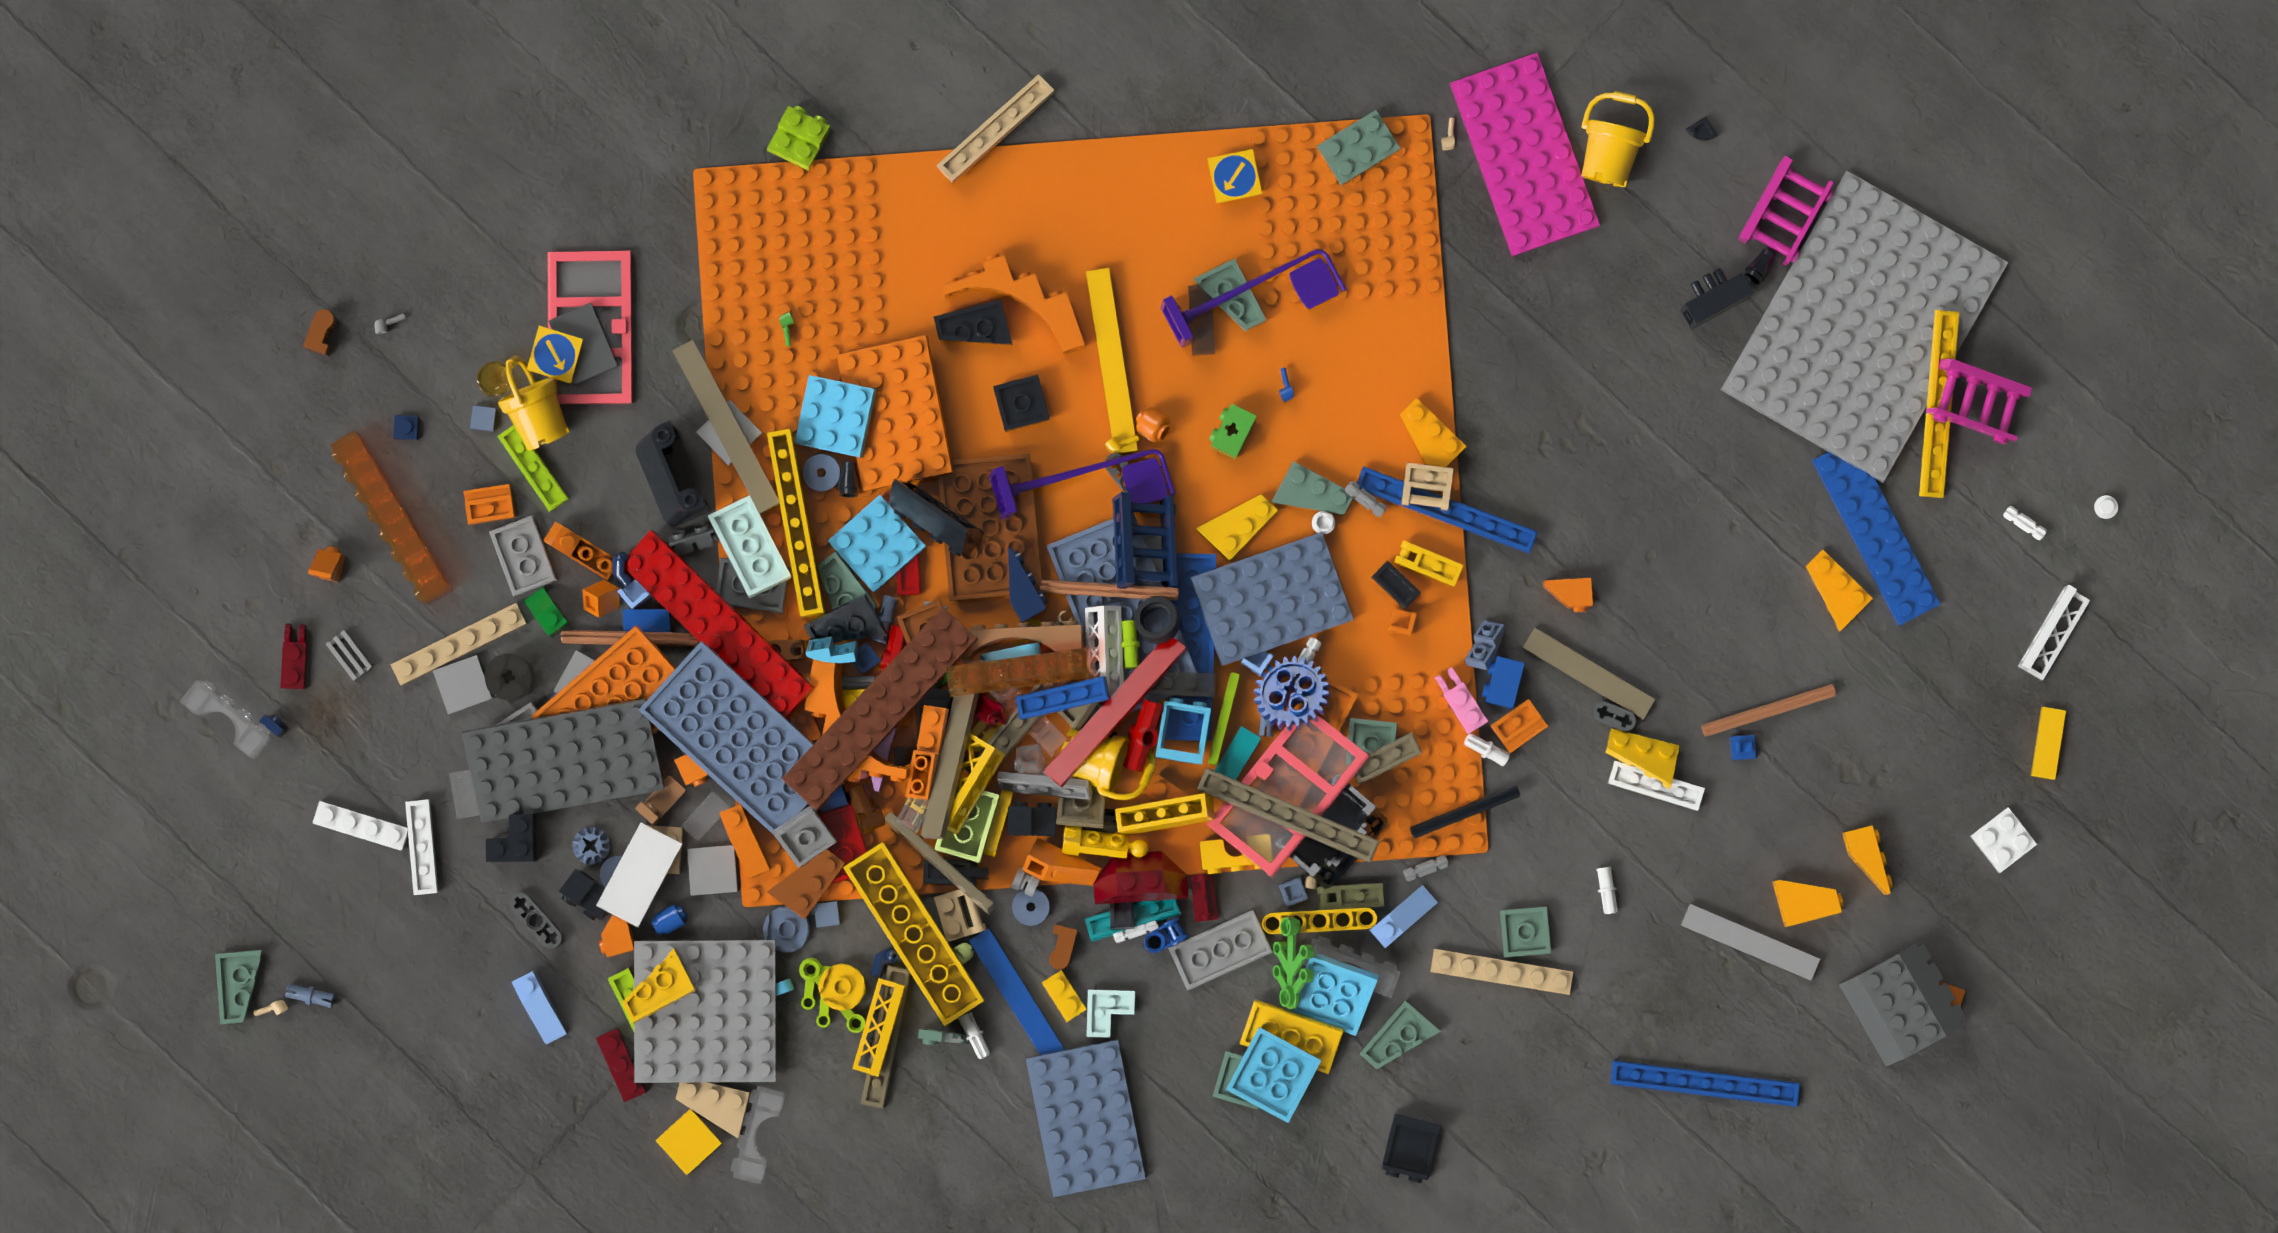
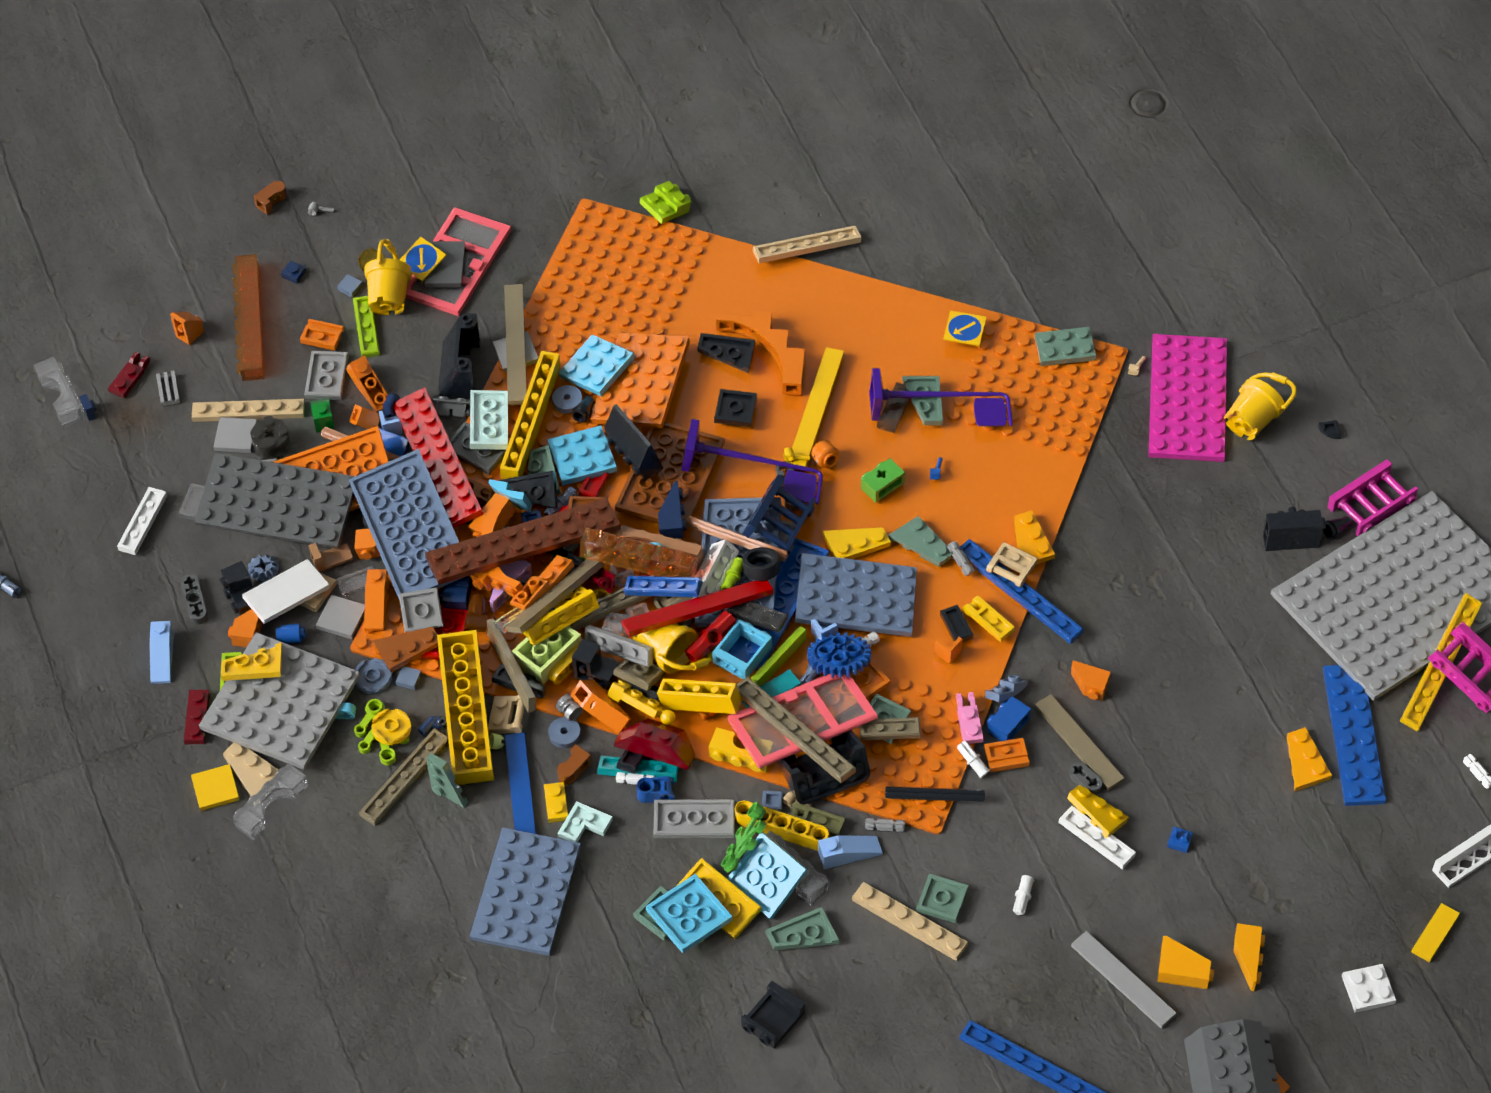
camera: 20 degrees right, 30 degrees down
white plate [313,801,408,851] -> none
black brick [486,814,537,863] -> none
bright green hand [779,312,794,346] -> none
yellow fence [852,978,906,1077] -> none
white axle [958,1012,990,1059] -> none
dark red hinge [1190,874,1218,922] -> none
white plate [1312,511,1335,535] -> none
nougat axle [1701,684,1836,737] -> none

